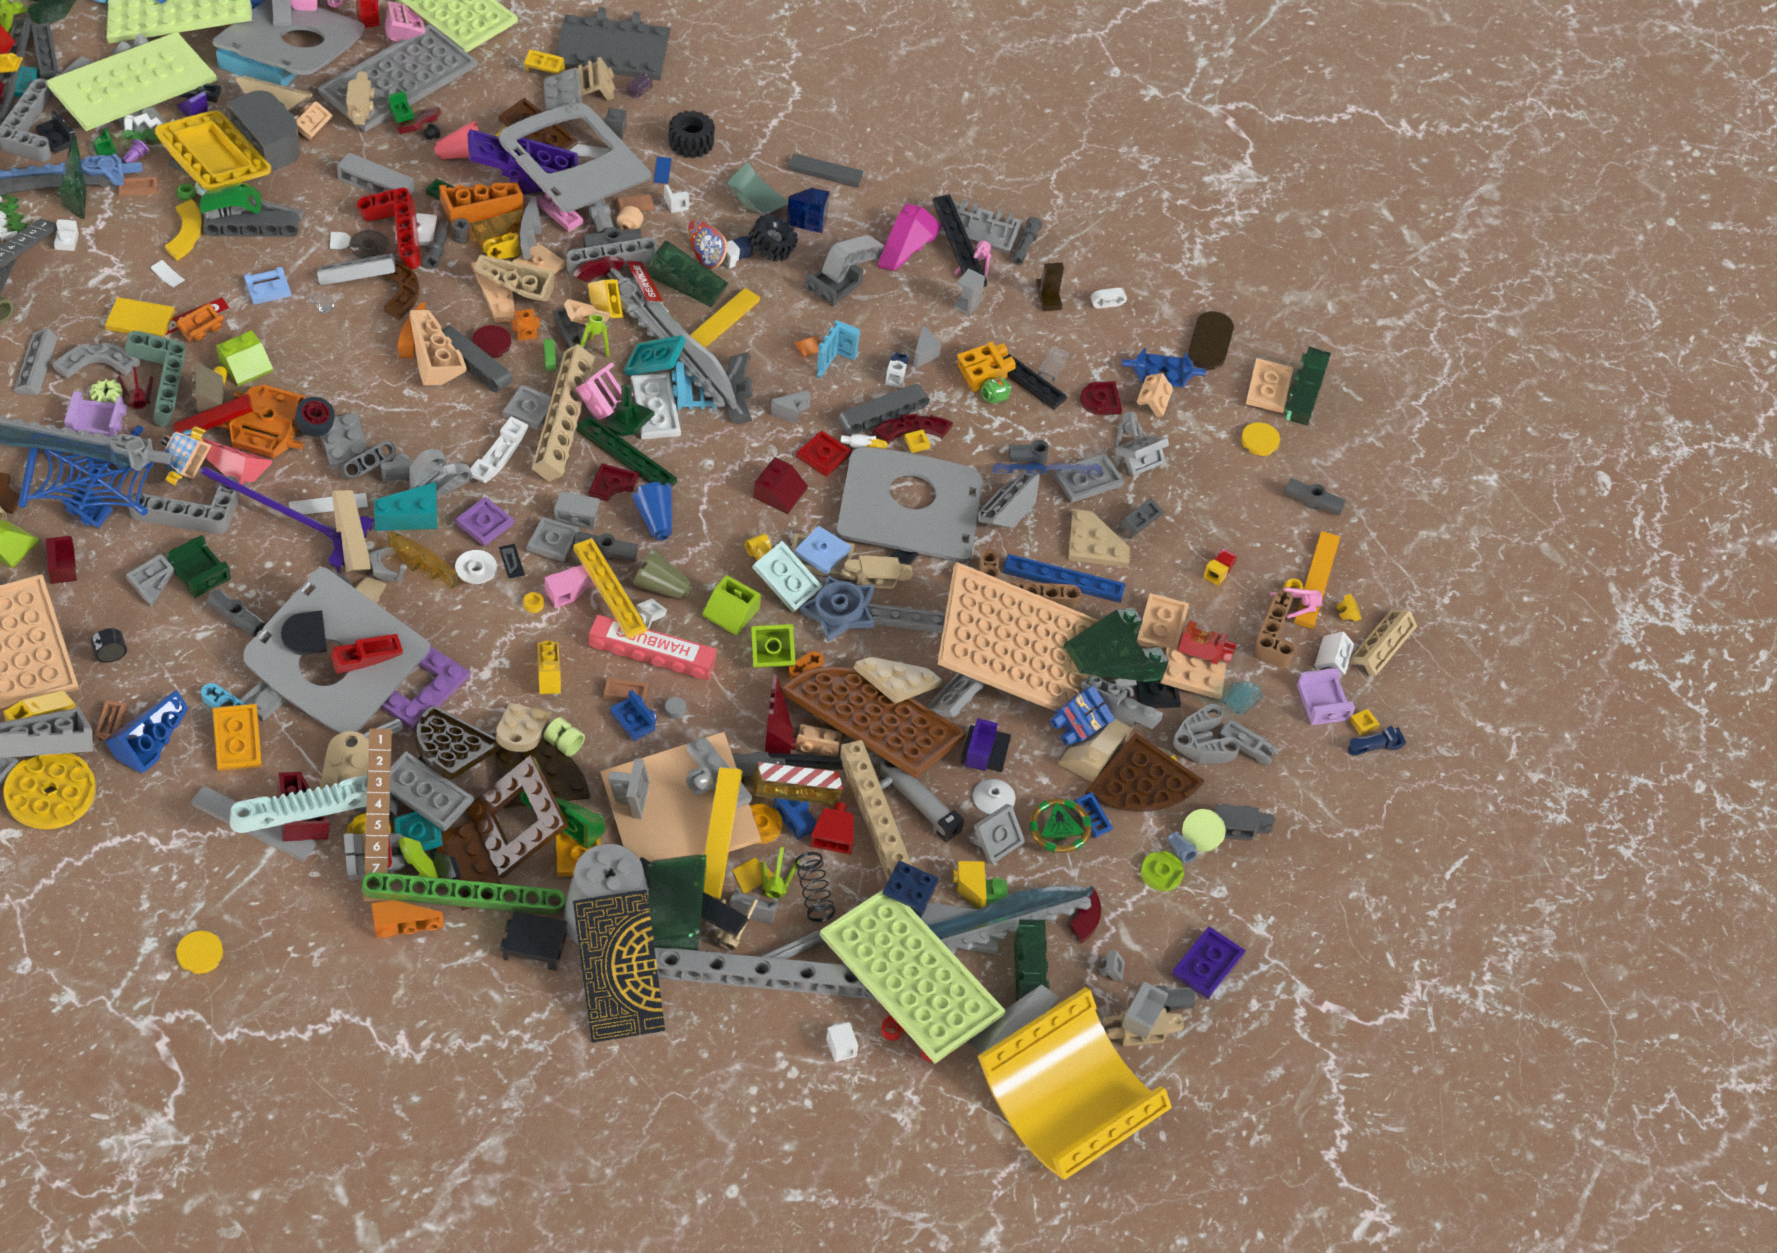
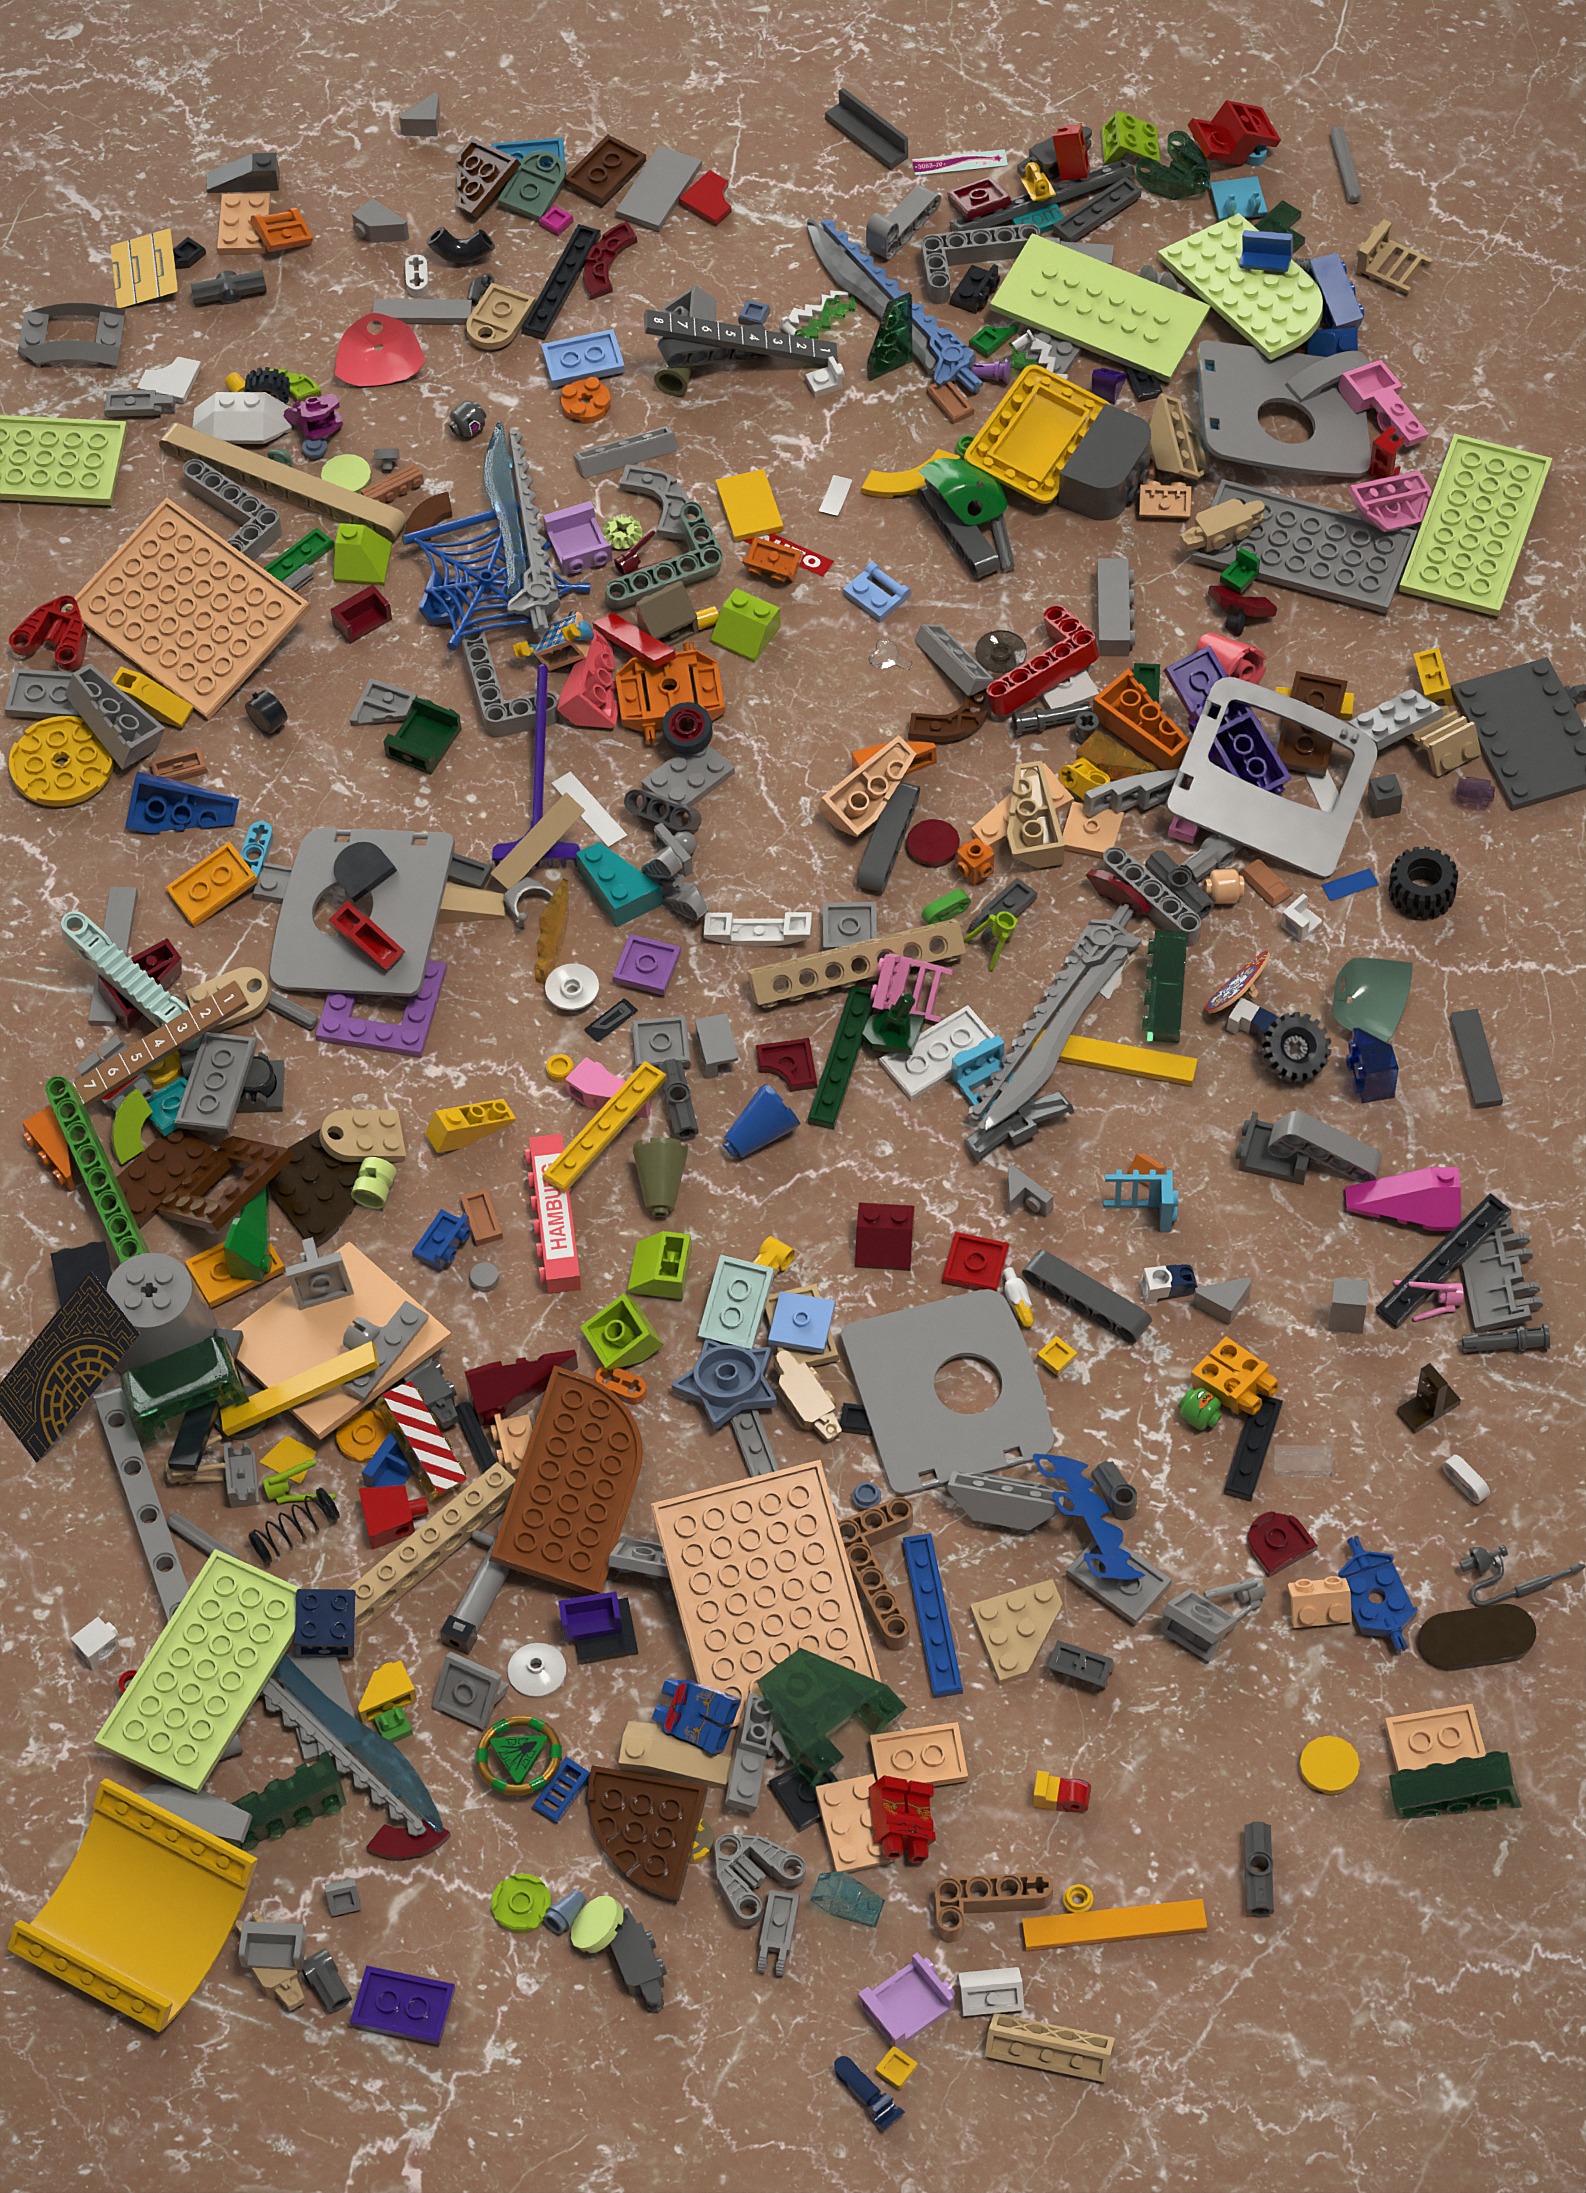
camera: 75 degrees right, 5 degrees up
dark grey piece [206,589,266,637] -> none
white piece [330,232,351,249] -> none
dark brown plate [415,705,502,780] -> none
black tile [430,850,461,880] -> none
light nougat bracket [564,299,611,325] -> none
yellow slope [588,280,623,319] -> none
teal plate [623,335,686,376] -> none
red sticker [626,261,664,302] -> none
white bracket [635,599,667,629] -> none
tan plate [854,657,942,704] -> none
dark red tile [872,414,953,444] -> none
bright pink plant [1270,588,1322,618] -> none
yellow tile [1337,593,1362,622] -> none
none -> dark grey piece [1459,1544,1586,1607]

